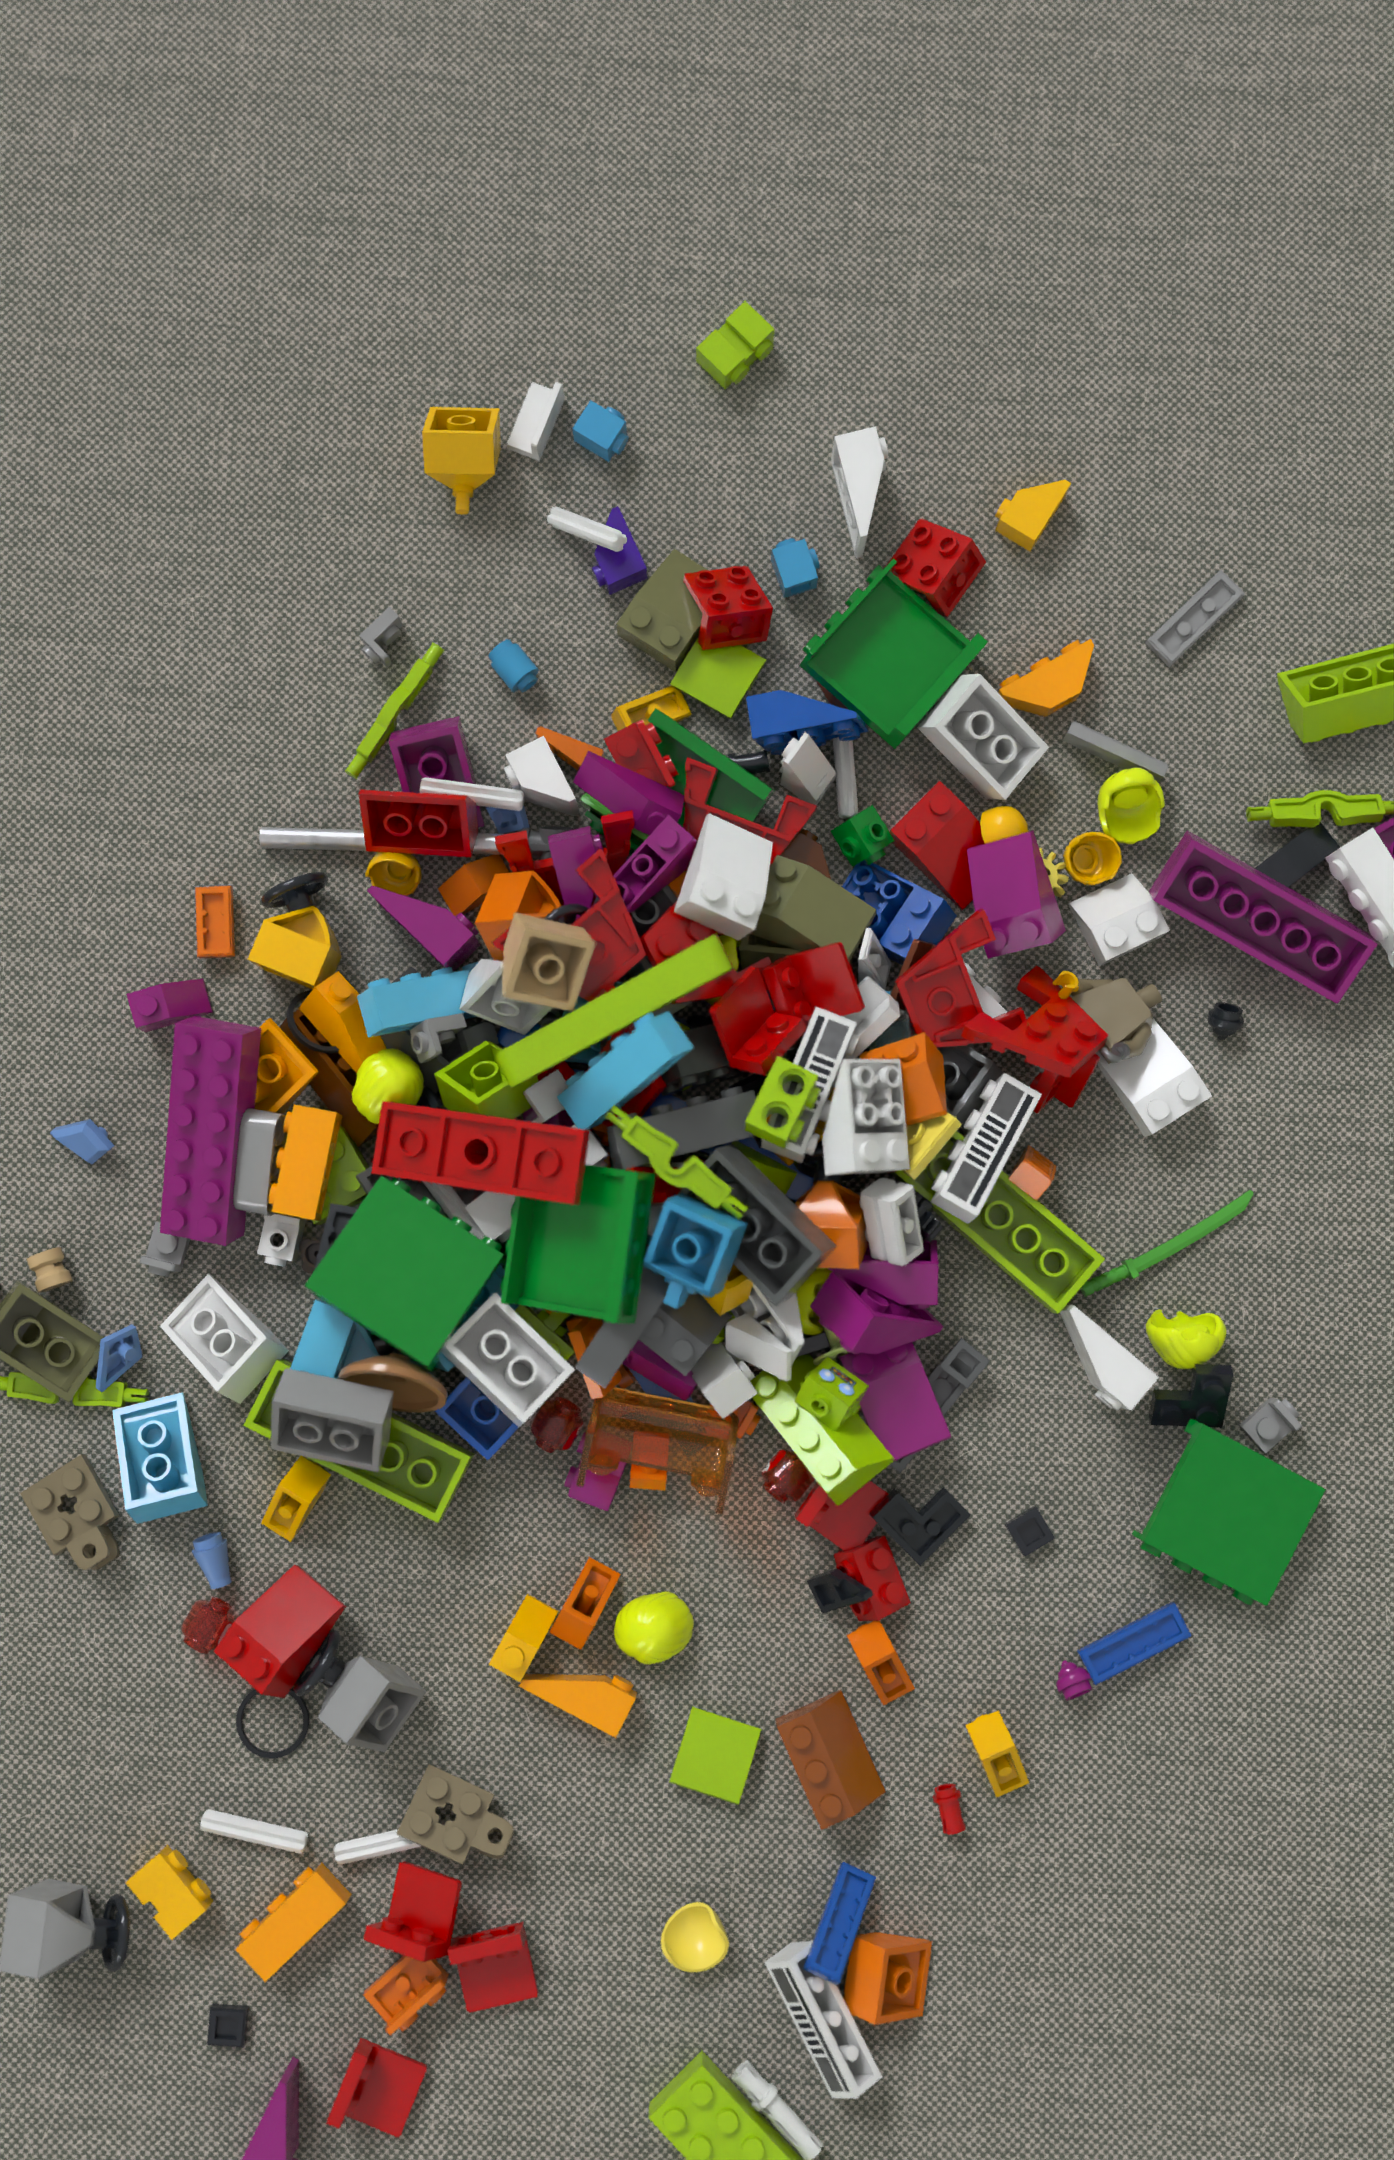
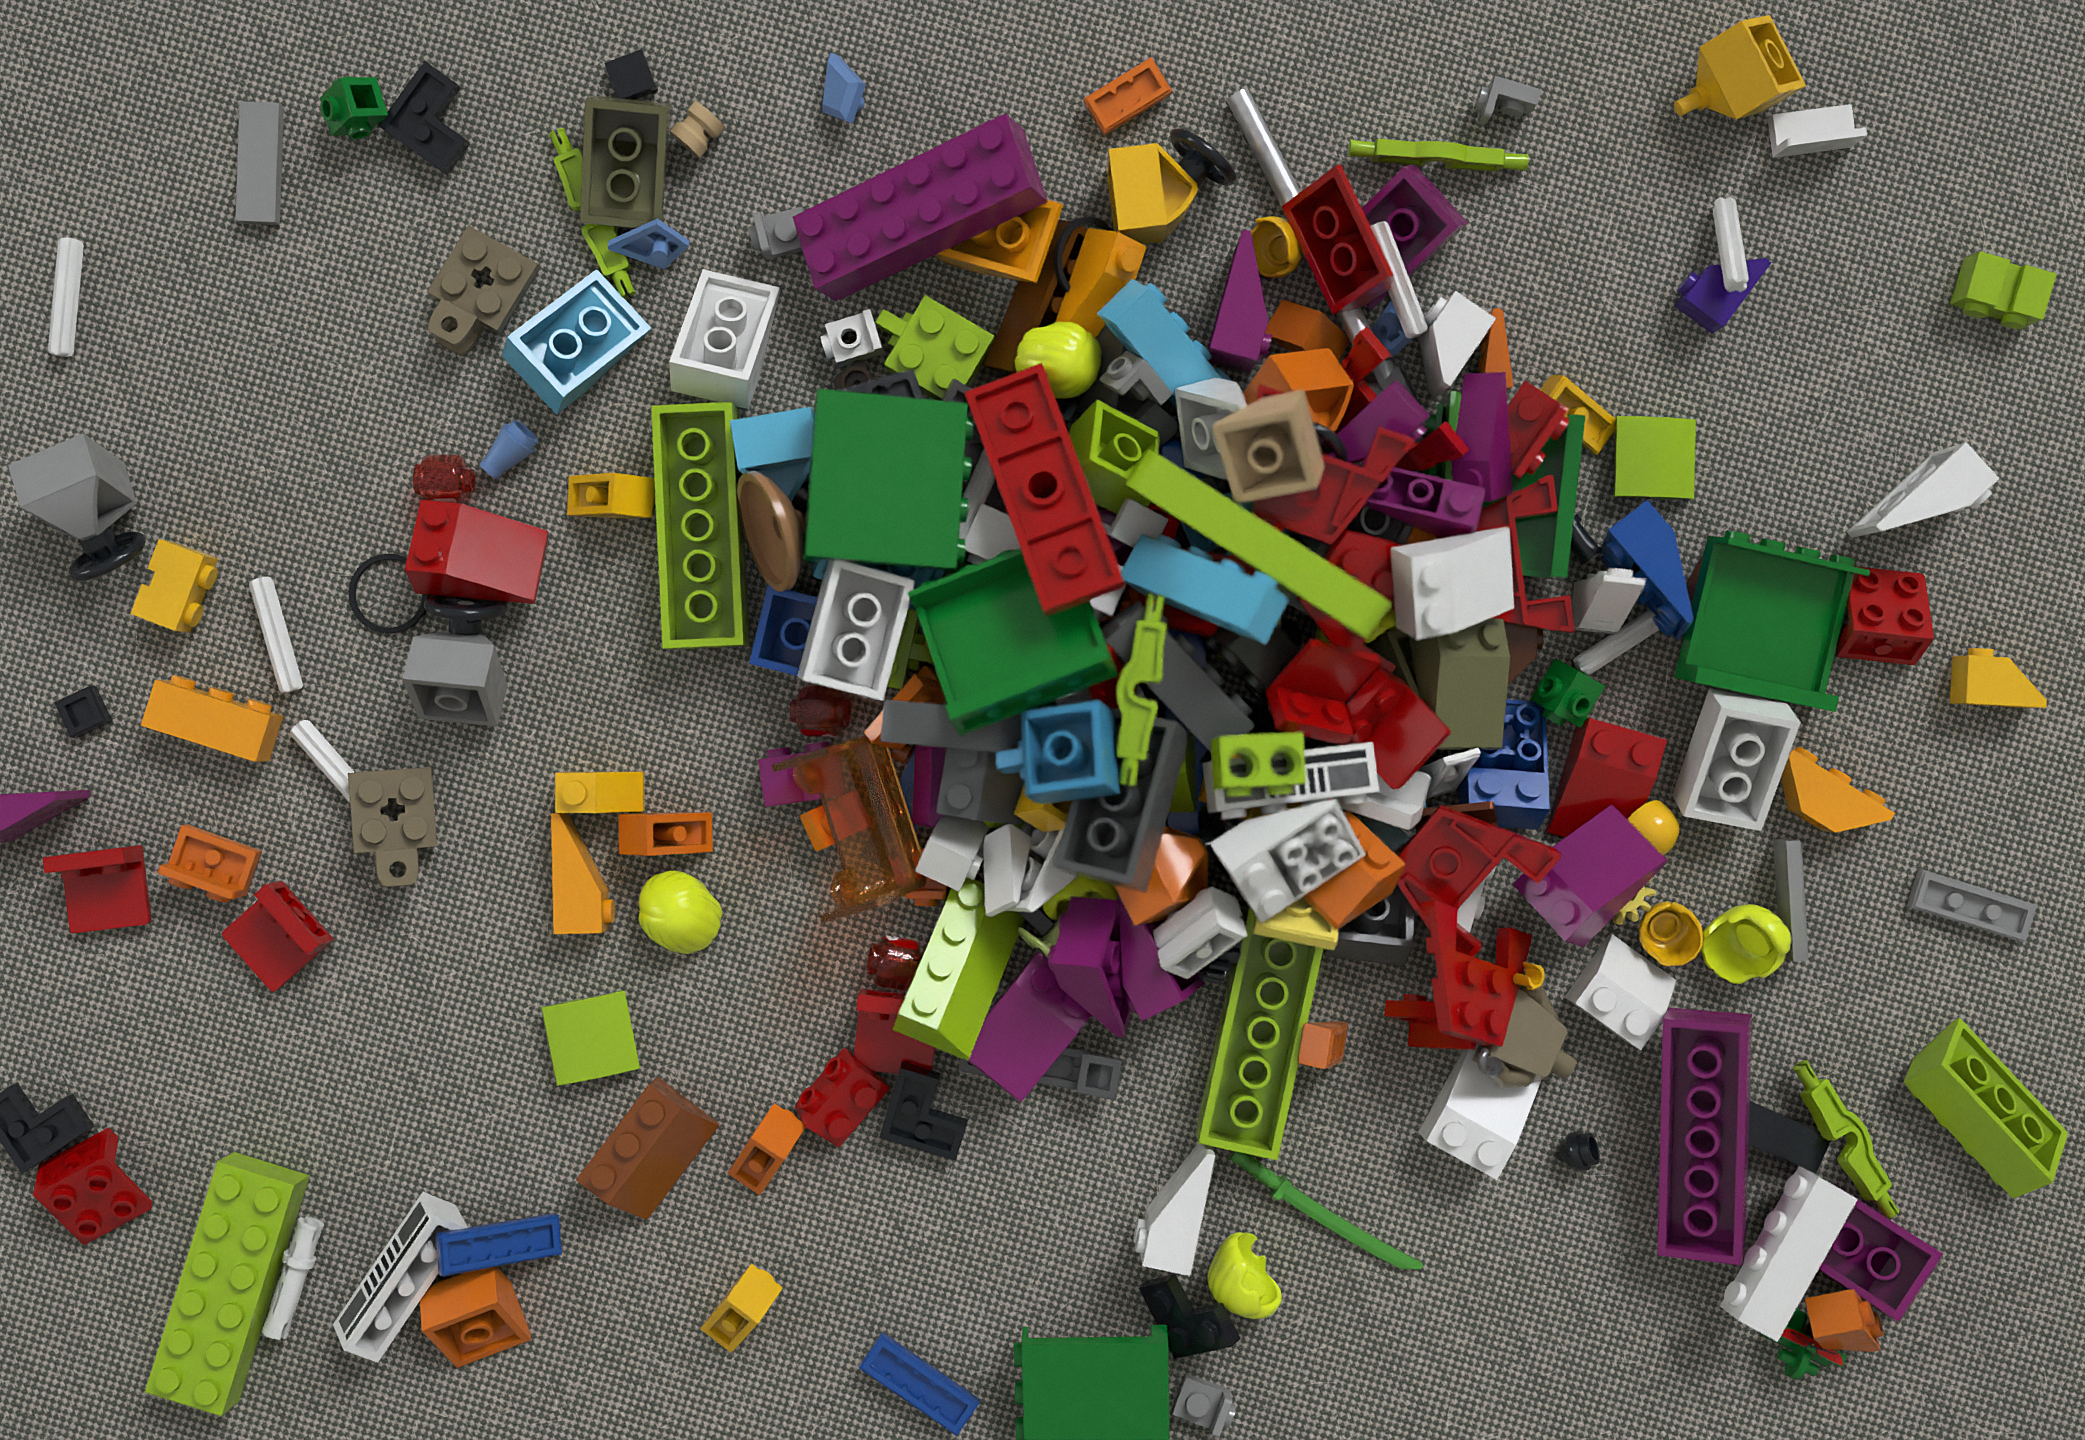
camera: 60 degrees right, 5 degrees up
magenta slope [126,978,213,1032] -> none
light grey beam [233,1108,286,1216] -> none
light orange brick [269,1104,342,1221] -> none
light grey brick [271,1368,394,1472] -> none
red bracket [364,1861,462,1962] -> none
dark azure brick [488,639,539,693] -> none
dark azure brick [572,400,629,462] -> none
olive slope [616,549,707,672] -> none
light yellow helmet [661,1902,729,1972] -> none
red bracket [683,566,773,650] -> none
dark azure brick [771,538,820,598] -> none
lime head [794,1356,869,1431] -> none
black tile [807,1568,873,1614] -> none
brick [930,1073,1042,1224] -> none
red pin [932,1783,966,1835] -> none
black tile [1004,1506,1055,1557] -> none
magenta plate [1056,1660,1093,1701] -> none

